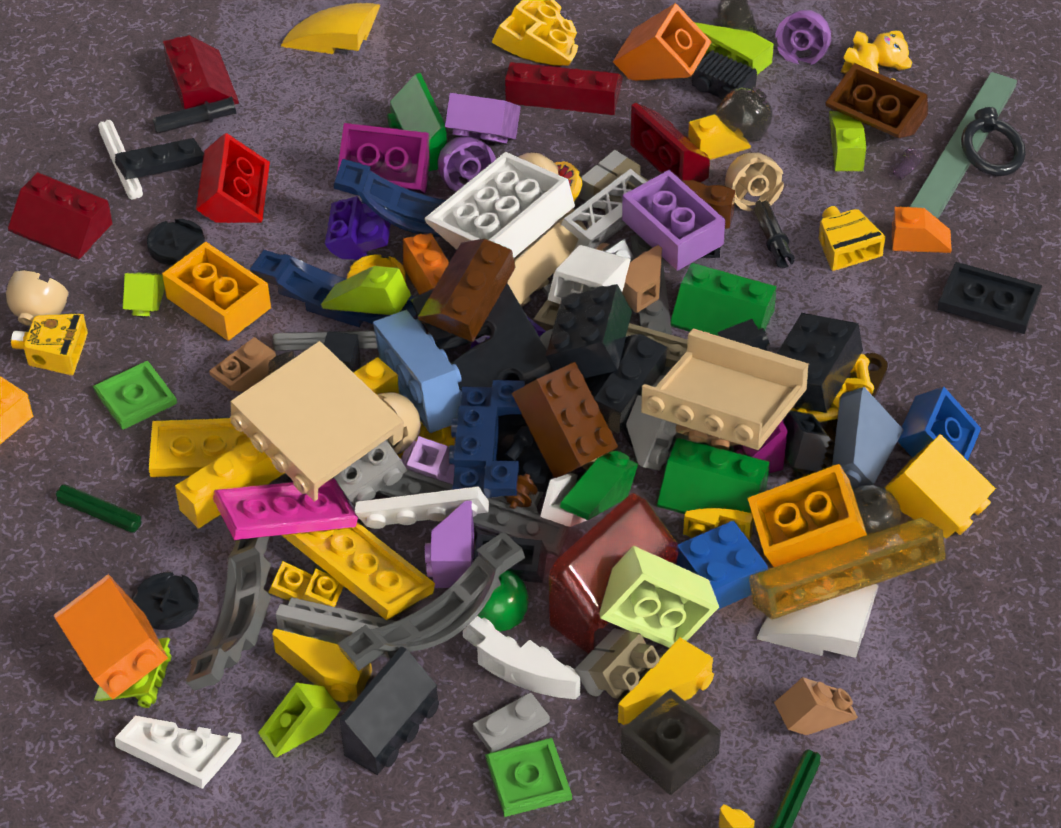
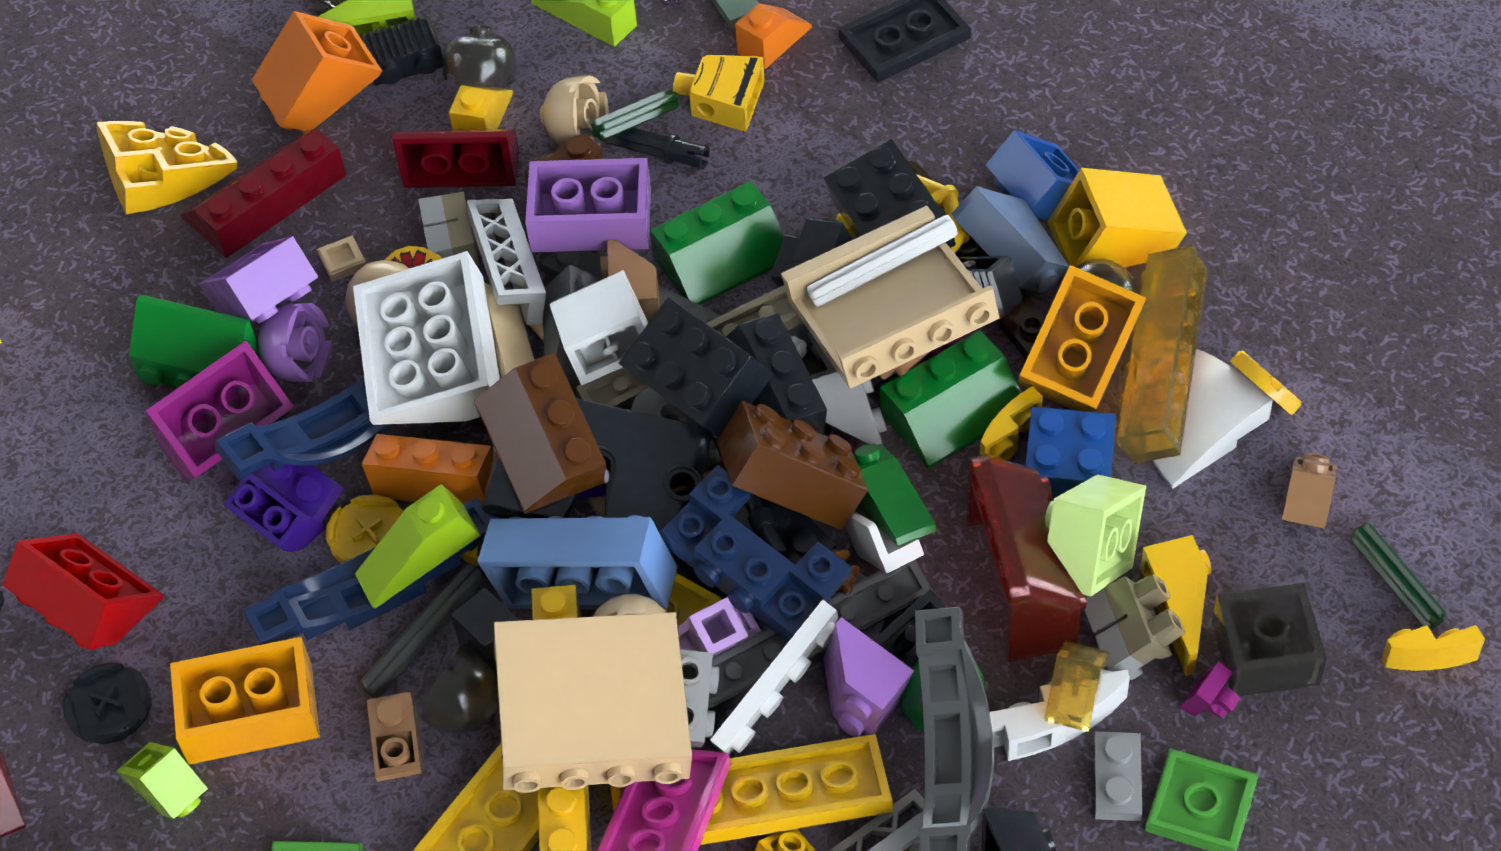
camera: 50 degrees left, 5 degrees up
none -> tan tile [317,235,366,282]
none -> axle [591,89,679,141]
none -> white axle [807,215,958,307]
none -> clear yellow slope [1044,641,1109,732]
none -> magenta tile [1179,661,1241,719]
none -> yellow tile [1230,350,1302,415]

